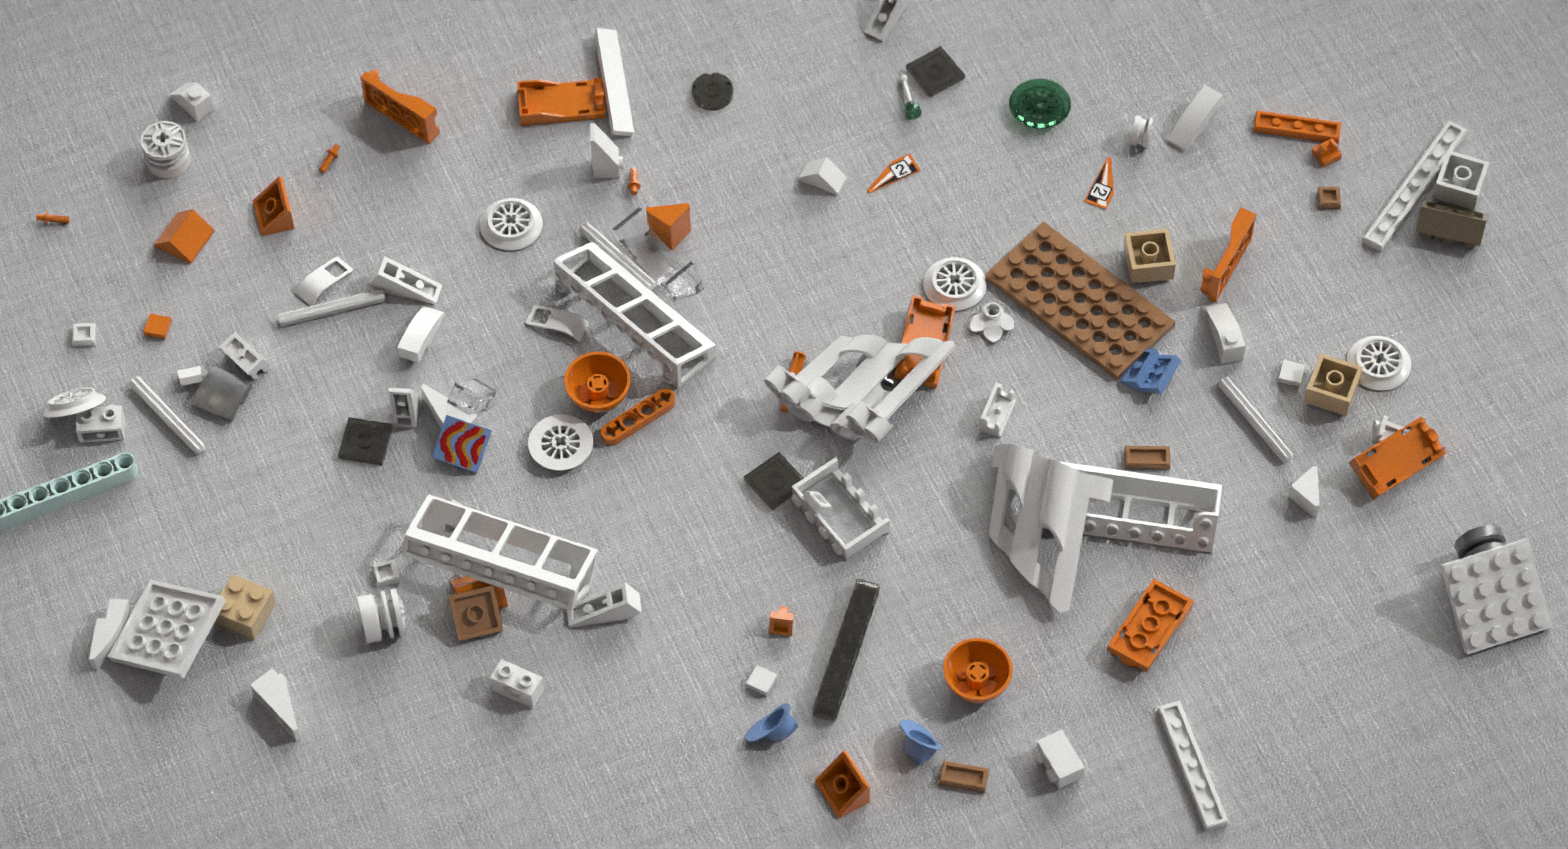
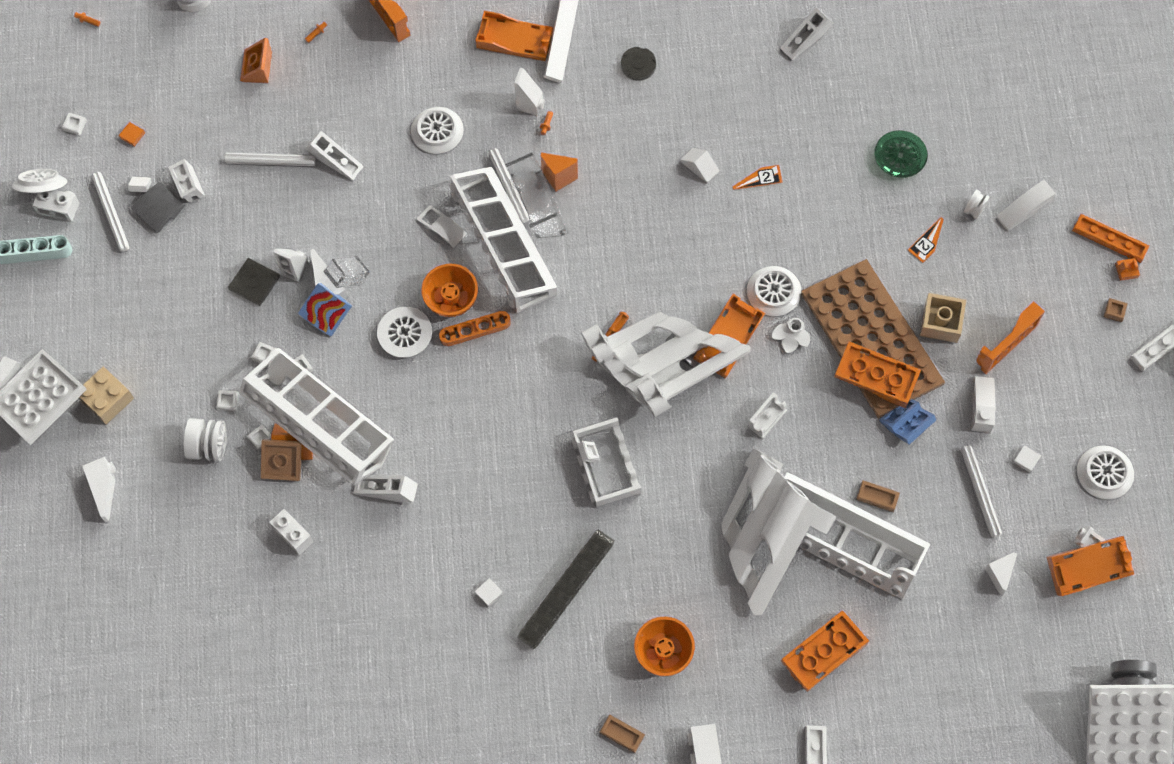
camera: 20 degrees right, 10 degrees up
orange slope [154,209,214,264] -> none
white piece [295,257,353,306] -> none
white slope [397,306,444,363] -> none
clear smoke tile [744,452,803,510] -> none
medium blue piece [746,703,798,742] -> none
orange tile [769,606,794,636] -> none
orange slope [814,751,870,818] -> none
clear green hinge [899,75,922,120] -> none
medium blue piece [900,720,942,765] -> none
clear smoke tile [906,46,965,97] -> none
tan brick [1304,353,1363,417] -> none
none -> white tile [247,424,272,452]
none -> white tile [251,342,276,367]
none -> orange piece [834,341,921,408]

